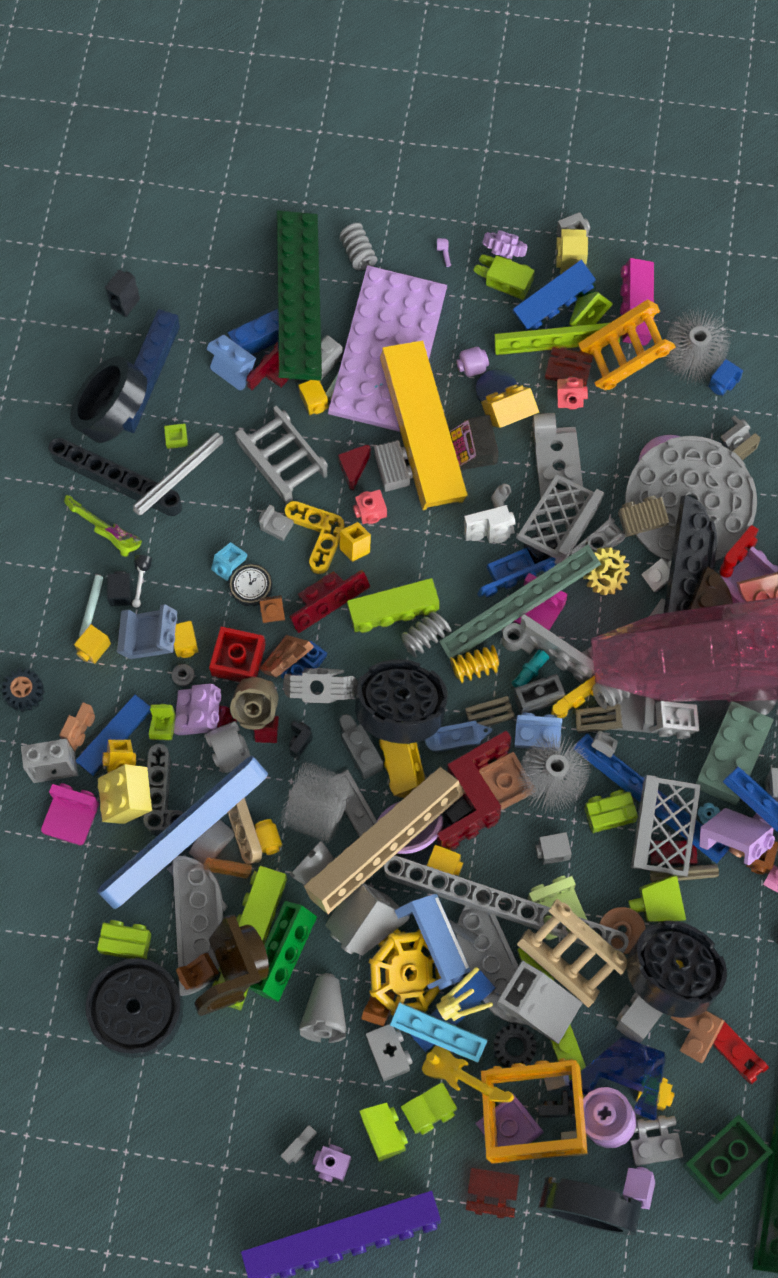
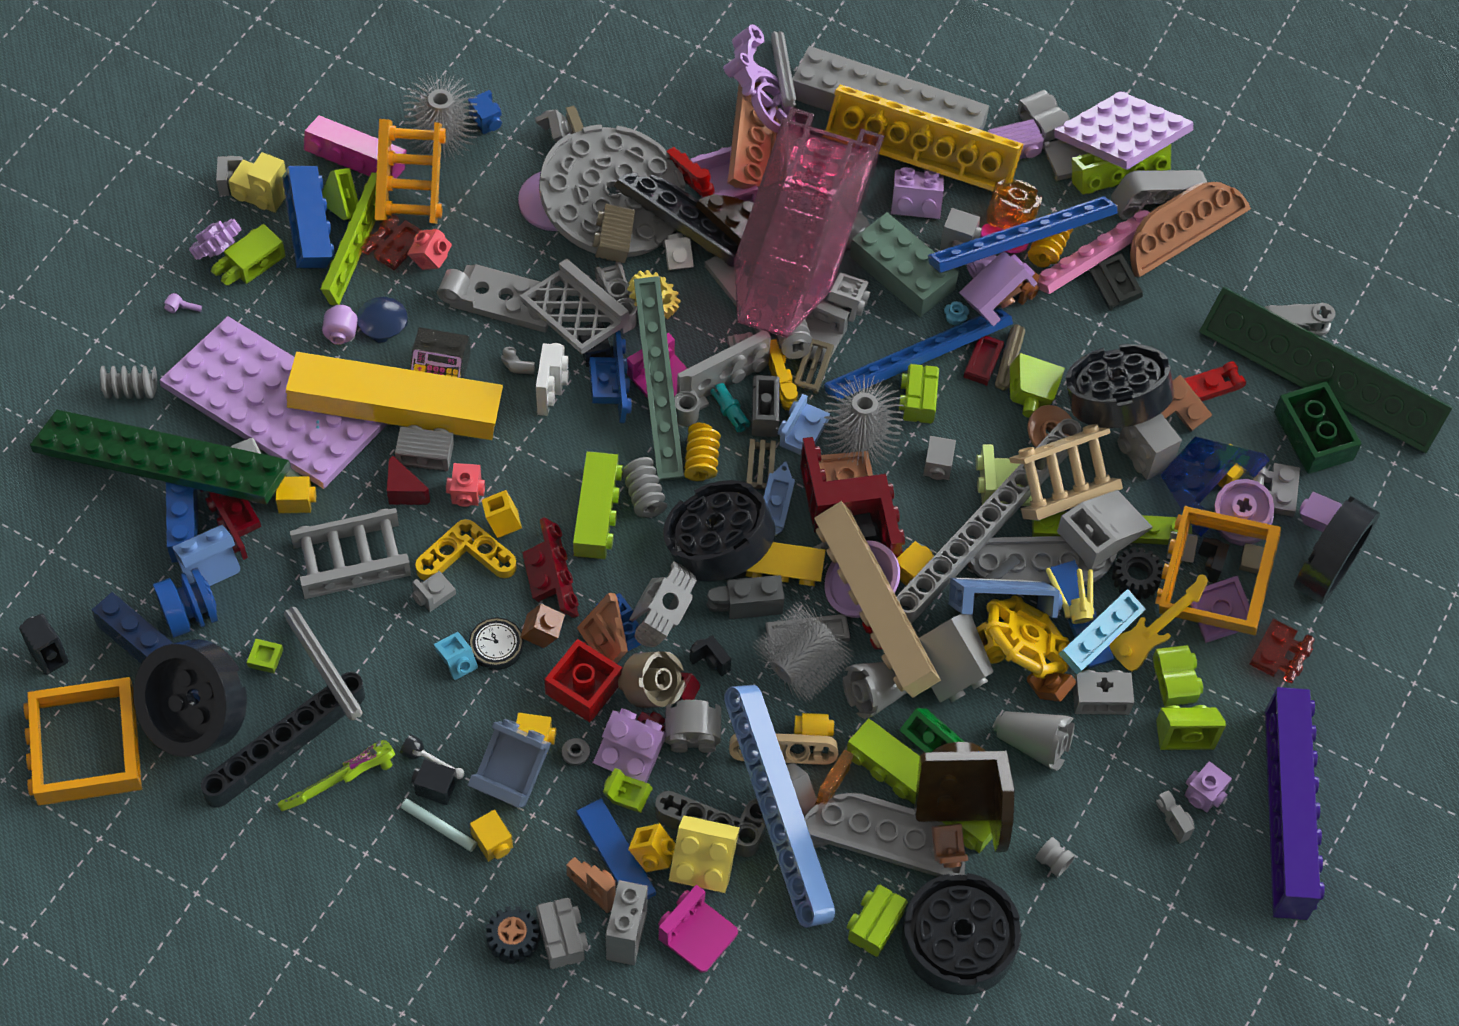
camera: 75 degrees left, 10 degrees down
yellow brick [481,384,539,428] -> none
light grey tile [591,730,618,758] -> none
light grey fence [631,775,701,877] -> none
none -> light orange window [24,677,142,805]
none -> blue wheel [153,568,218,638]
none -> light grey brick [536,898,589,969]
none -> light grey wheel [1035,837,1075,877]

